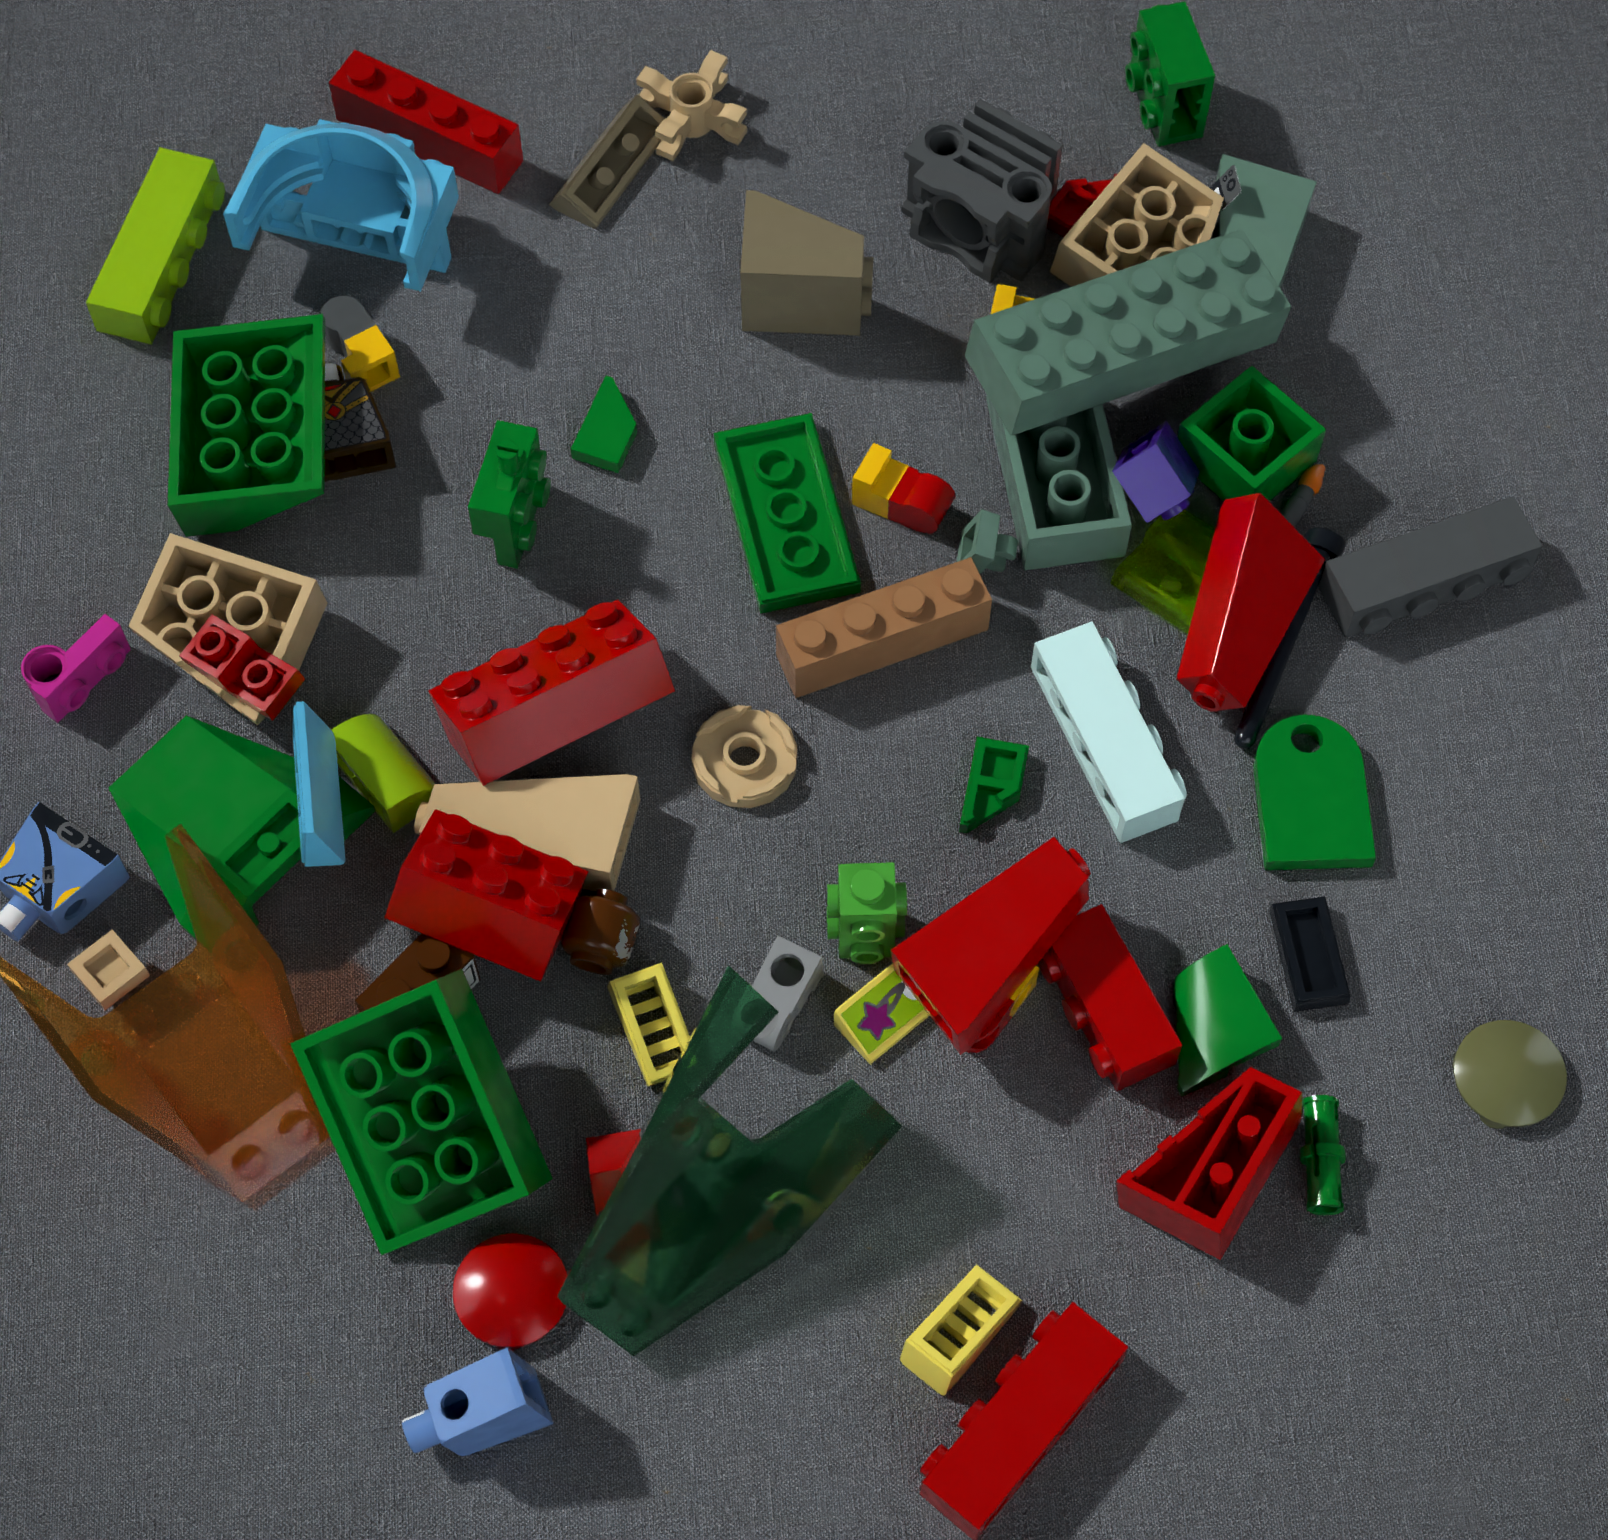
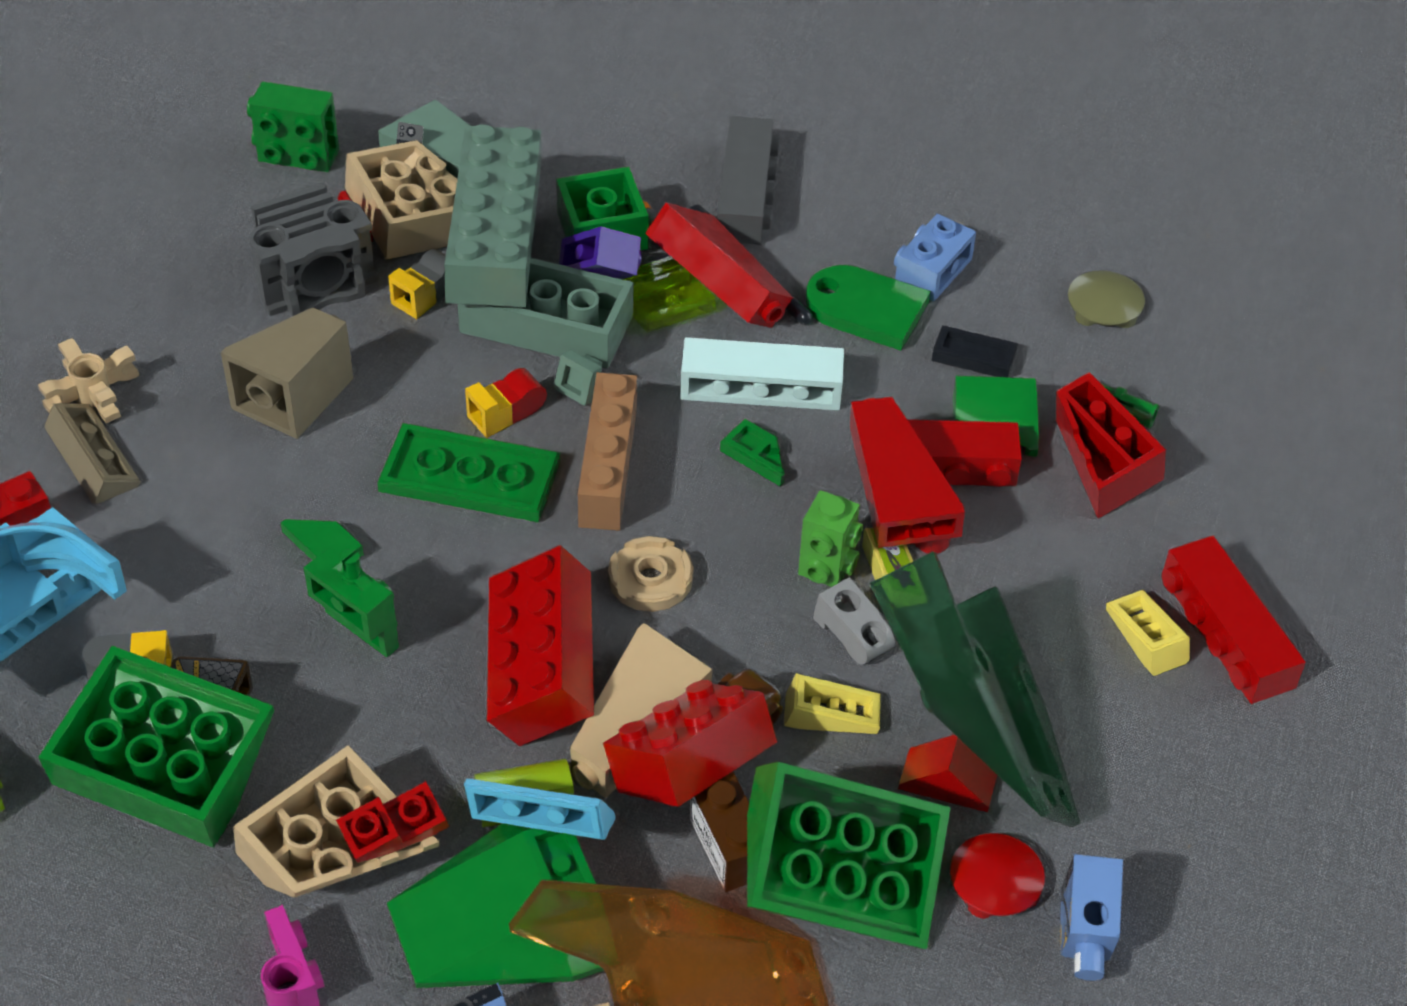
camera: 65 degrees left, 15 degrees down
none -> medium blue brick [894,213,976,302]

